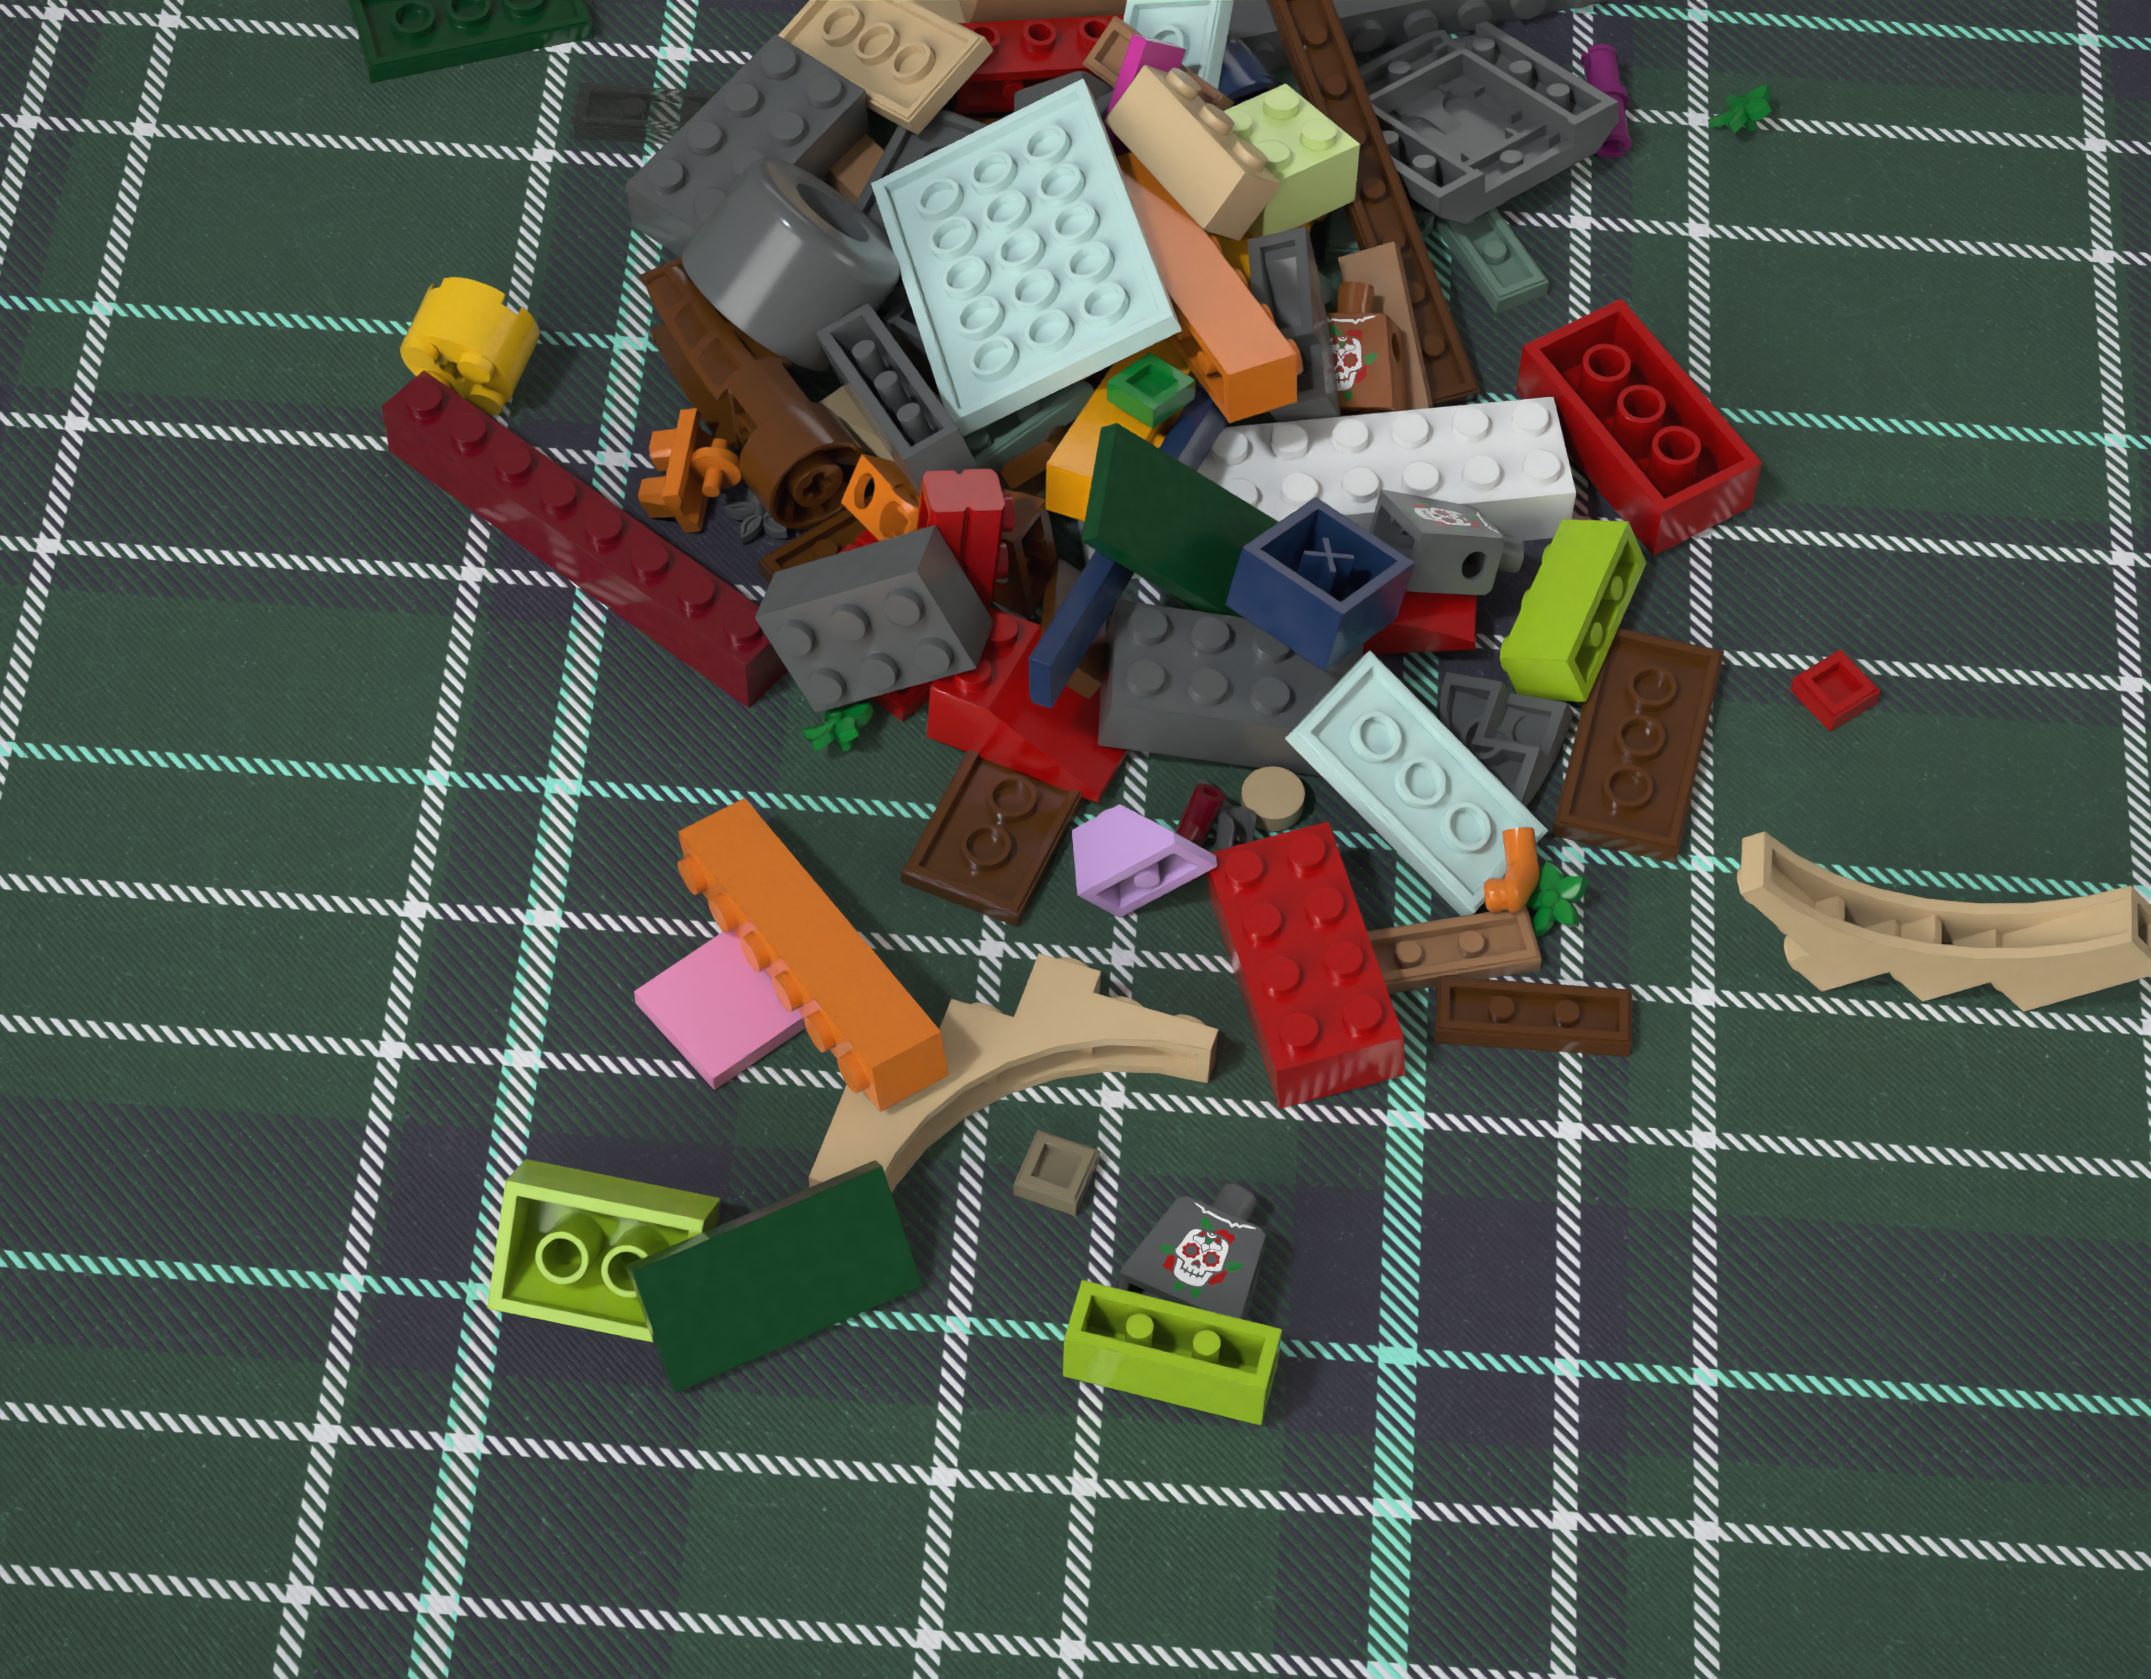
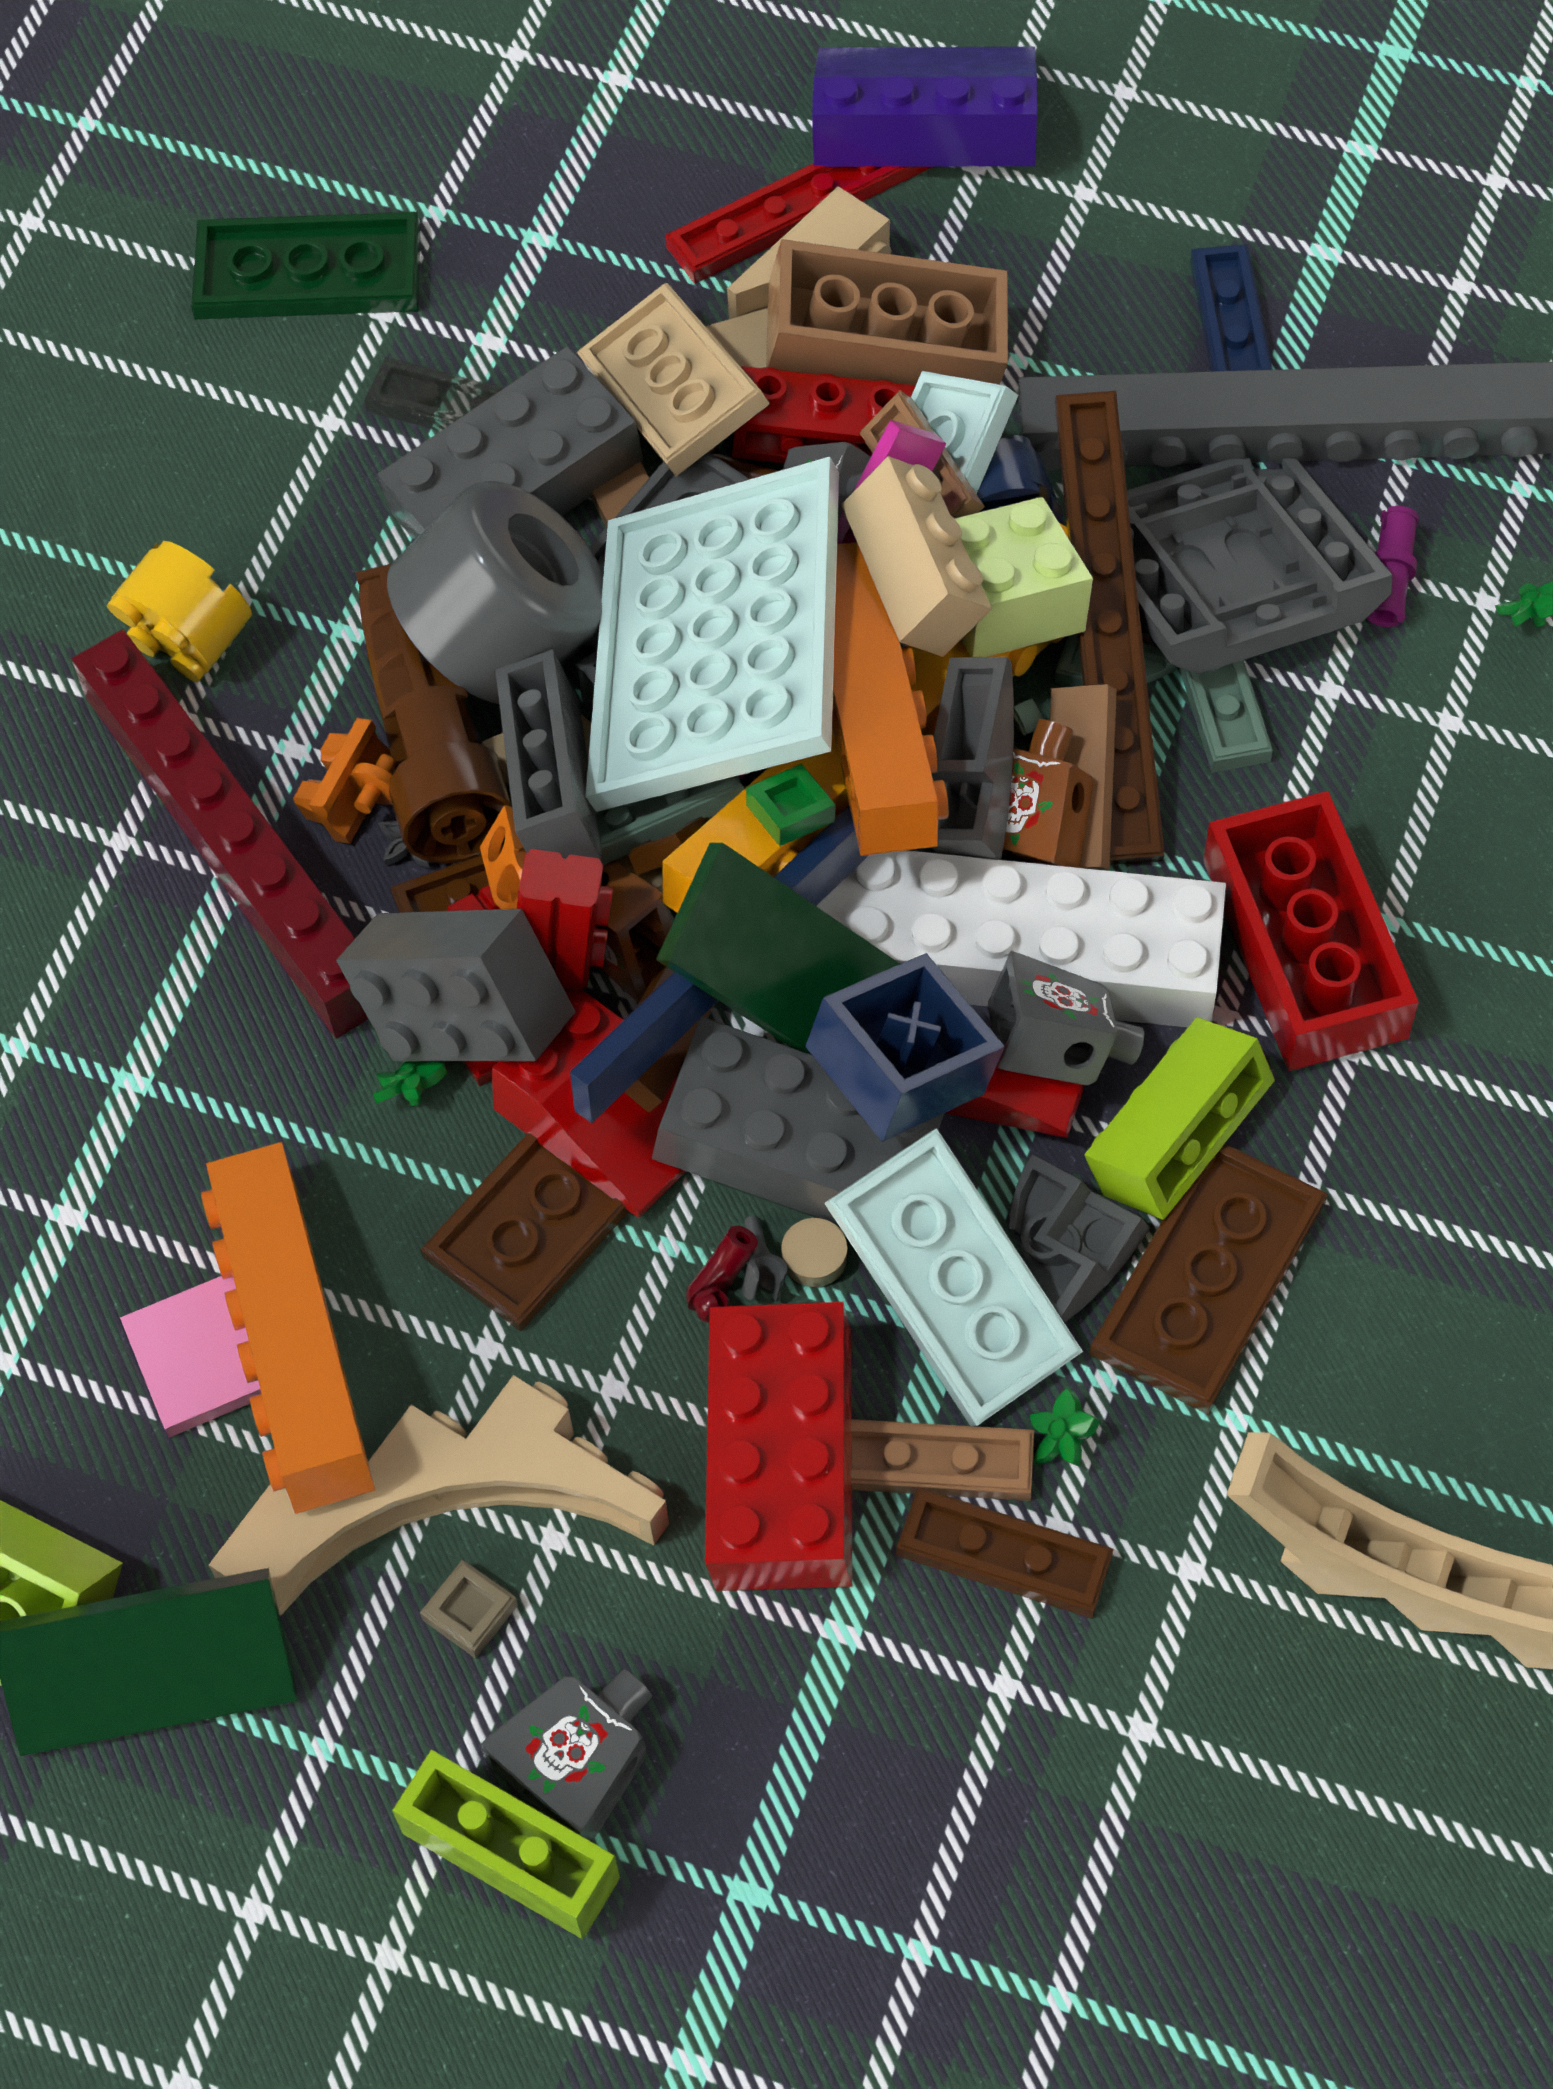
camera: 20 degrees right, 5 degrees up
lavender slope [1072,804,1217,918] -> none
orange arm [1484,827,1539,914] -> none
red tile [1790,649,1881,732] -> none

